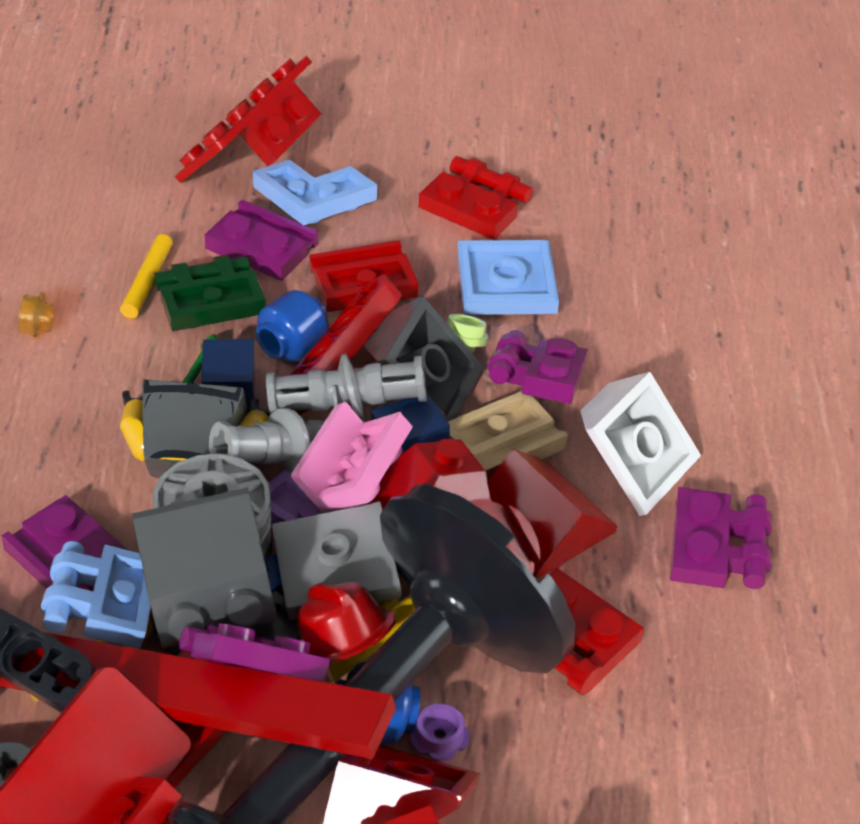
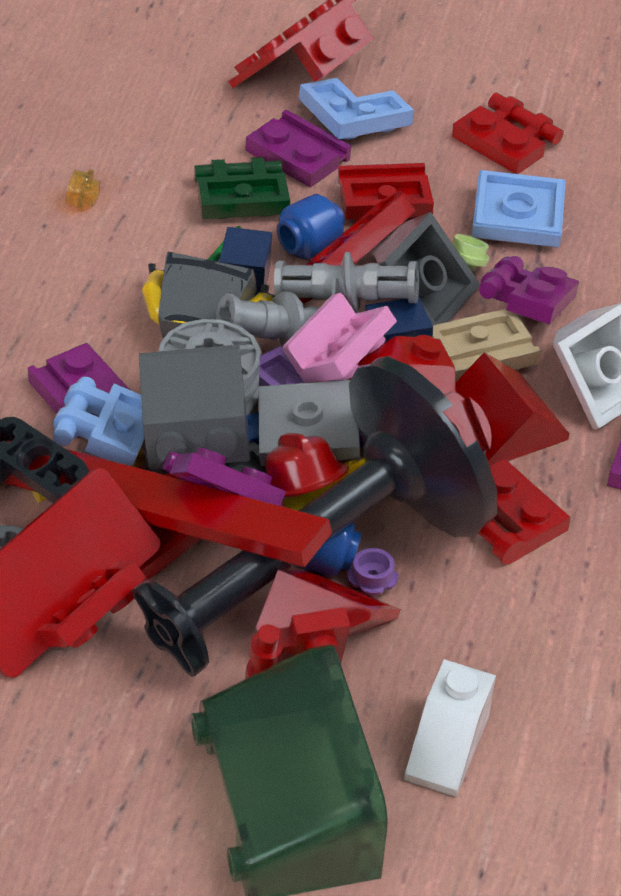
camera: 10 degrees right, 0 degrees up
yellow piece [120,234,173,319] -> none

